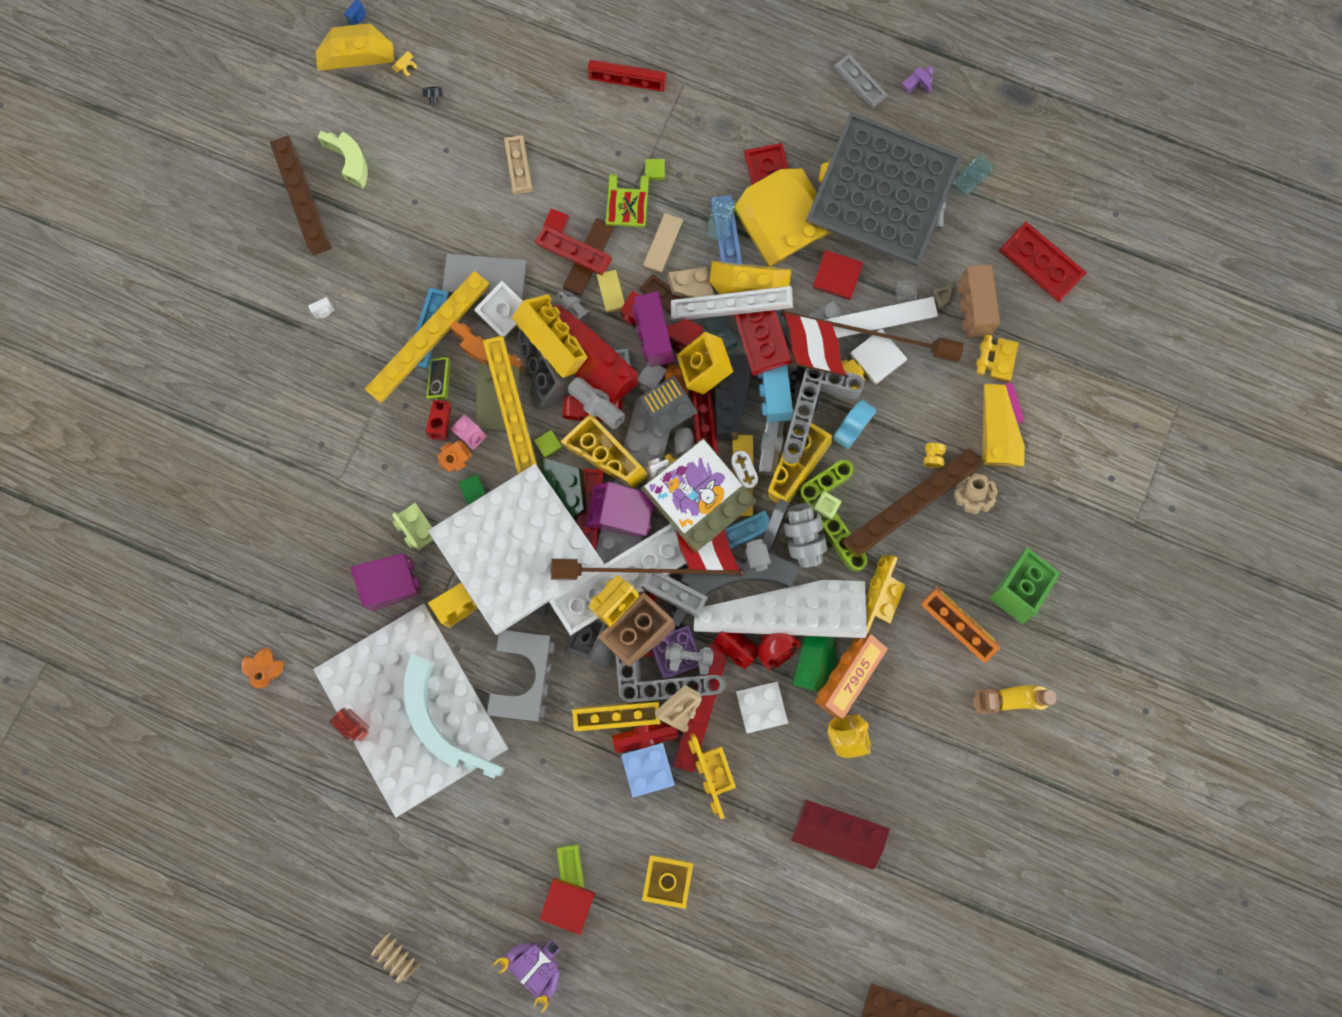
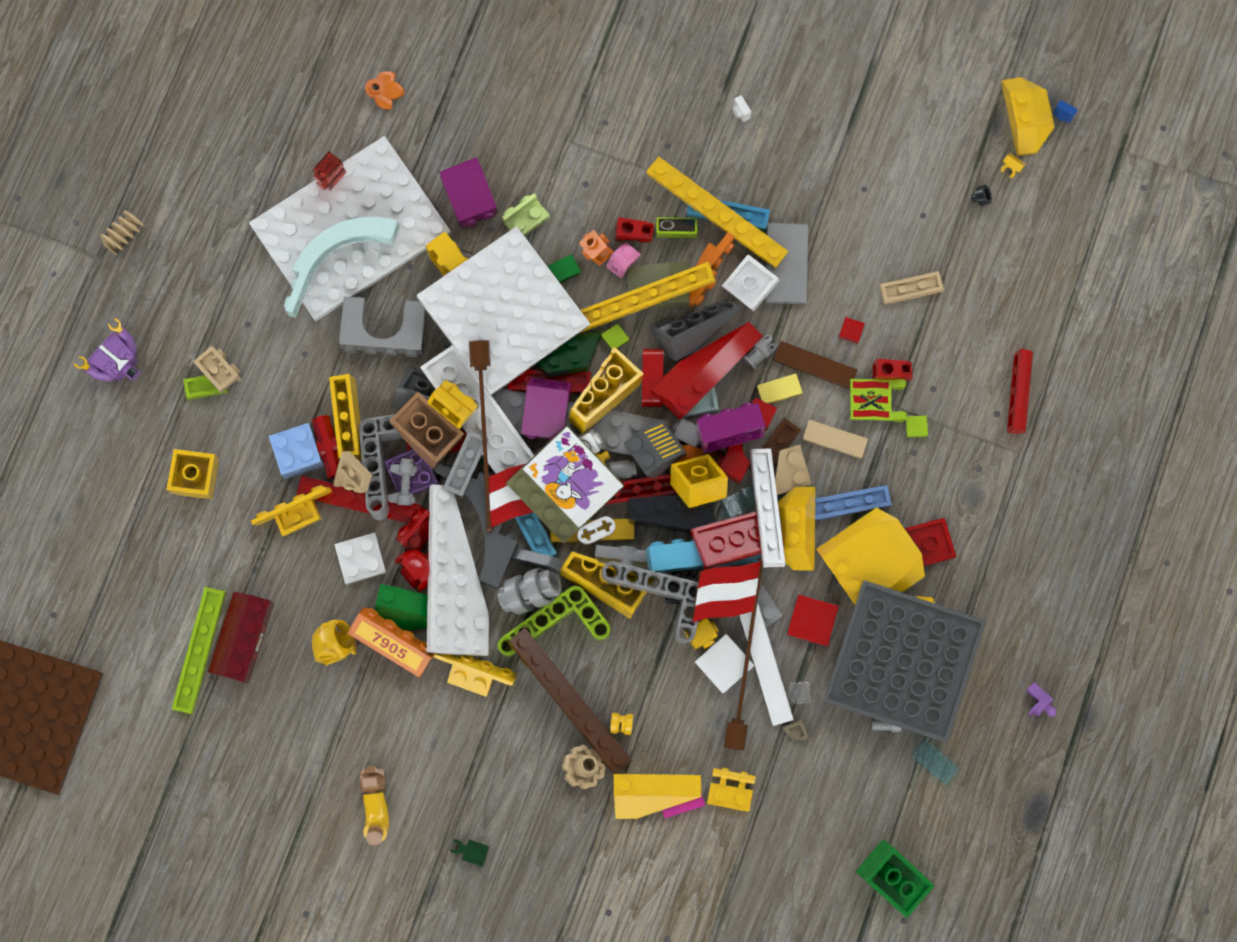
camera: 85 degrees right, 0 degrees up
reddish brown brick [270,135,332,255] -> none
yellowish green arch [317,131,368,189] -> none
yellow wedge [511,294,588,378] -> none
red plate [535,225,613,276] -> none
red tile [539,877,595,935] -> none
light grey piece [568,377,625,429] -> none
clear light blue slope [706,197,736,241] -> none
light grey brick [746,539,771,572] -> none
yellowish green tile [813,491,842,520] -> none
medium azure animal [832,399,877,449] -> none
light grey tile [834,54,888,109] -> none
orange brick [921,586,1000,663] -> none
medium nougat brick [957,264,1000,338] -> none
bright green slope [989,547,1060,625] -> none
red tile [999,221,1087,303] -> none
none -> lime tile [171,587,226,715]
none -> tan bracket [193,346,242,393]
none -> dark green plate [449,839,490,867]
none -> green slope [855,839,935,918]
none -> red leg [872,359,913,381]

